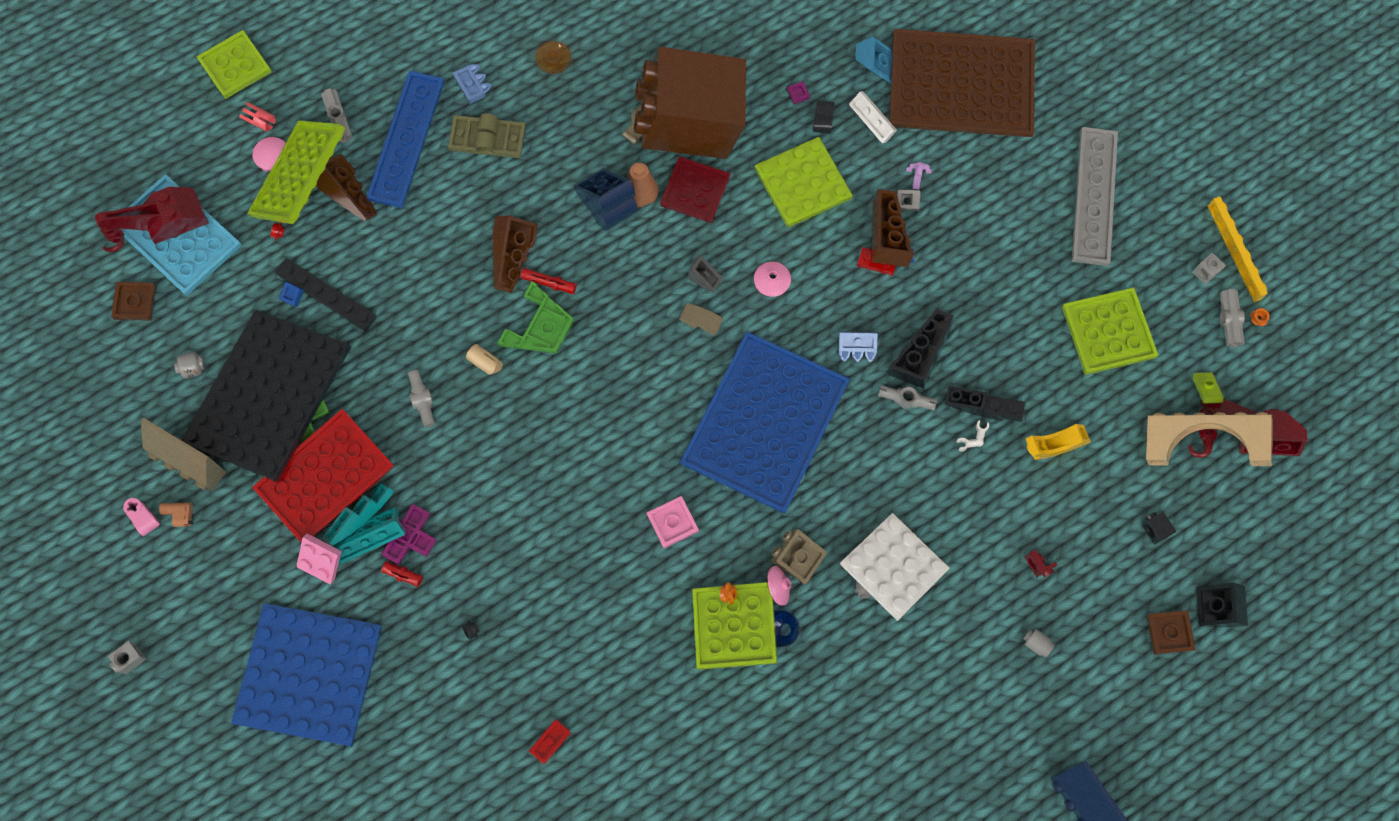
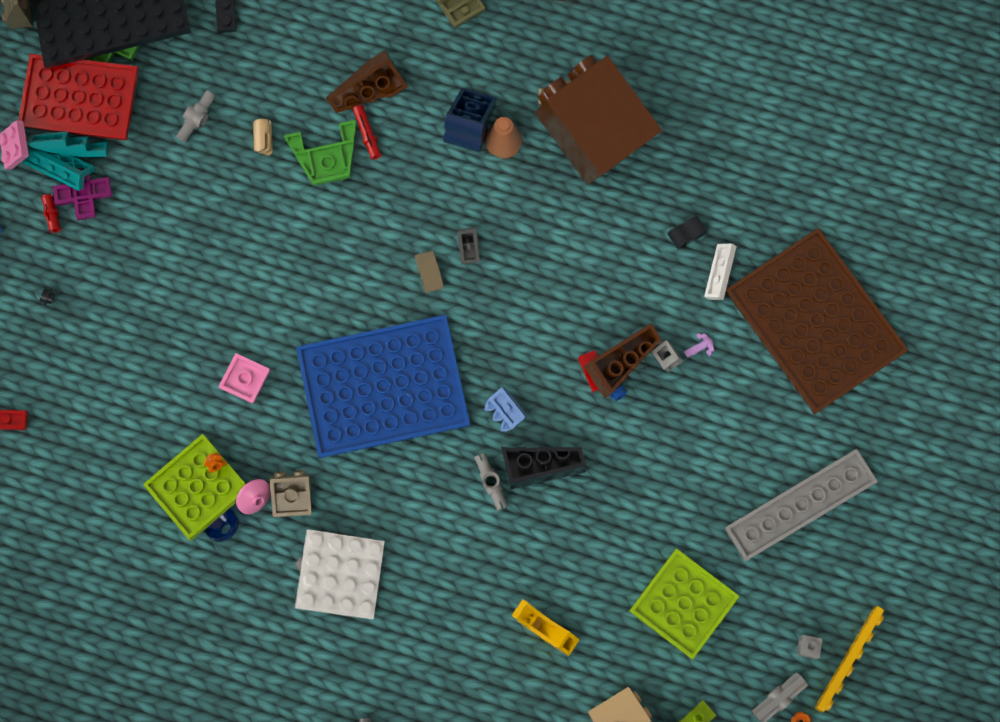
camera: 55 degrees right, 5 degrees up
dark red plate [660,156,731,223] -> none
lime plate [754,137,853,228] -> none
bright pink dish [754,262,791,297] -> none
magenta tile [786,81,810,105] -> none
dark azure slope [855,37,892,84] -> none
black slope [945,386,1026,422] -> none
white arm [957,420,989,452] -> none
dark red bracket [1024,550,1057,578] -> none

